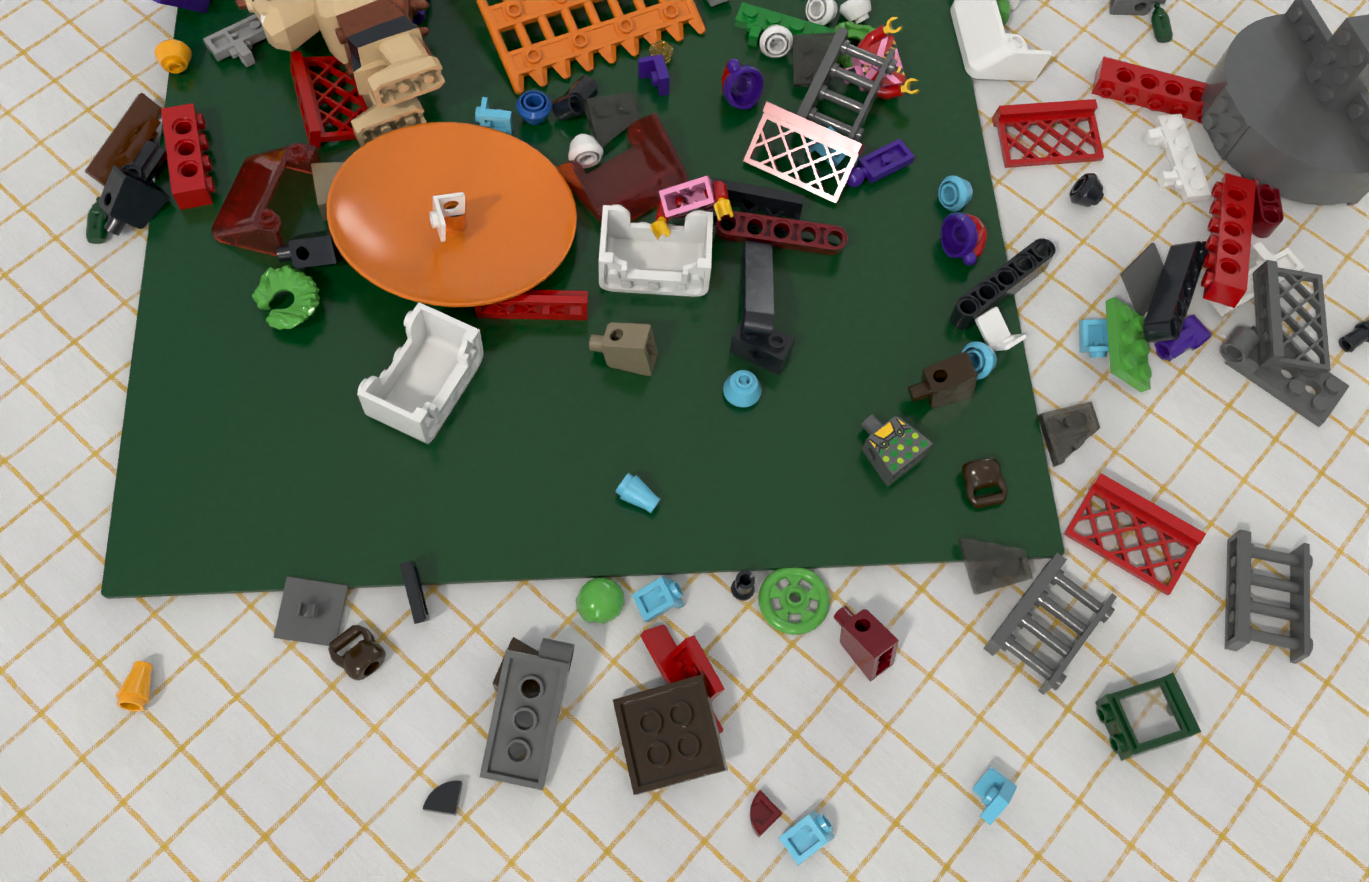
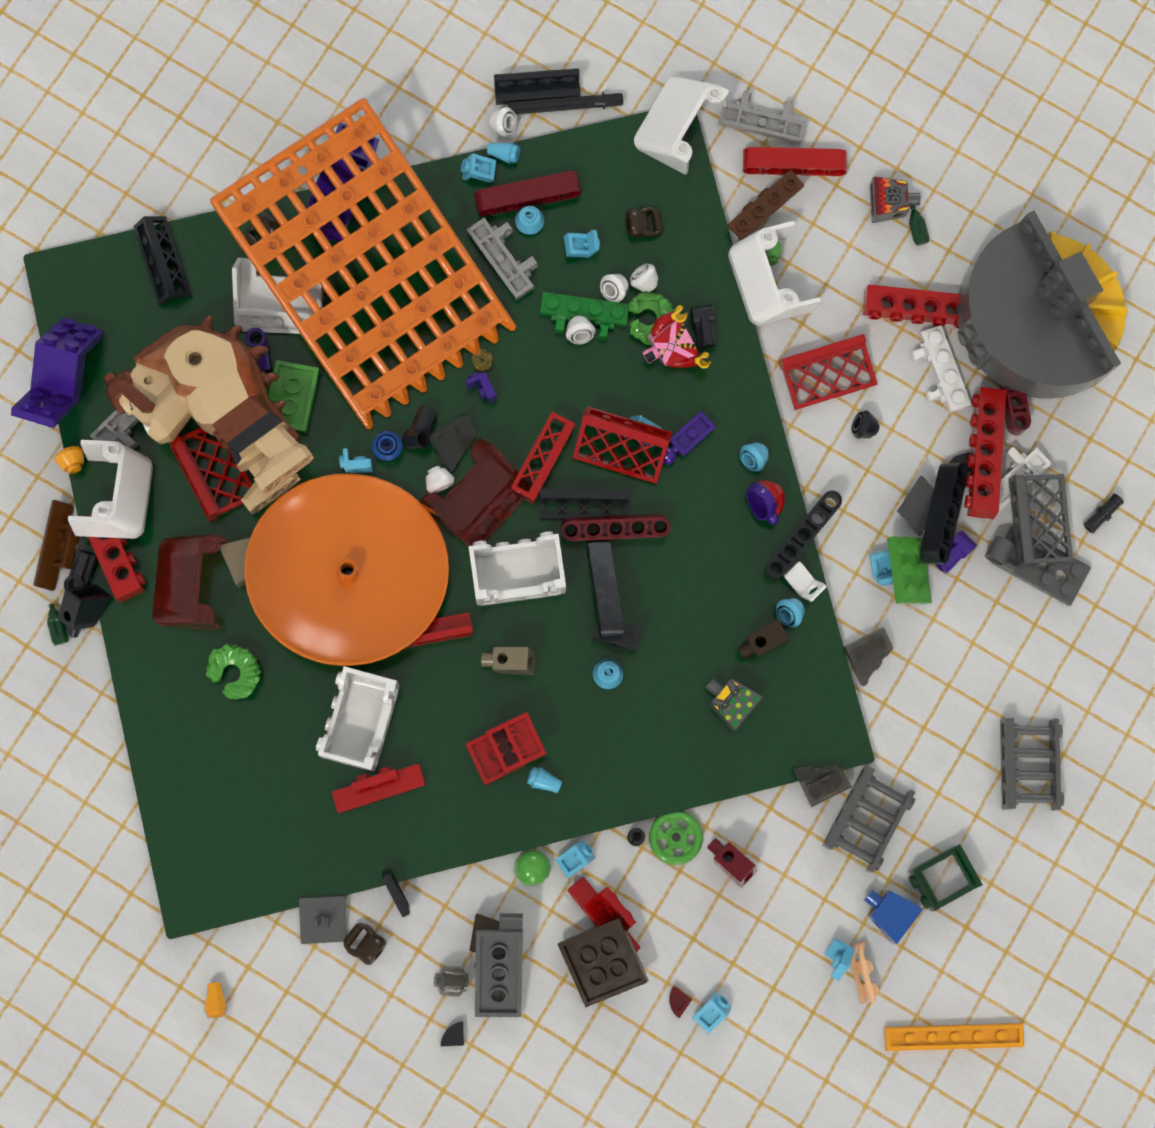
camera: 10 degrees left, 15 degrees up
black torso [277,230,344,268] -> none
white bracket [429,192,465,242] -> none
torso [650,176,734,240] -> none
dark purple piece [722,58,764,109] -> none
clear smoke wing [793,32,836,87] -> none
dark grey fence [796,26,897,142] -> none
dark brown piece [962,458,1008,509] -> none
red fence [1063,473,1206,596] -> none
none -> white windscreen [68,440,153,539]
none -> bright green plate [269,360,320,433]
none -> red bracket [332,764,425,813]
none -> clear smoke head [434,965,469,997]
none -> red bracket [466,712,547,785]
none -> red fence [511,412,575,504]
none -> black piece [691,304,718,350]
none -> light nougat piece [851,941,879,1004]
none -> blue torso [864,890,923,944]

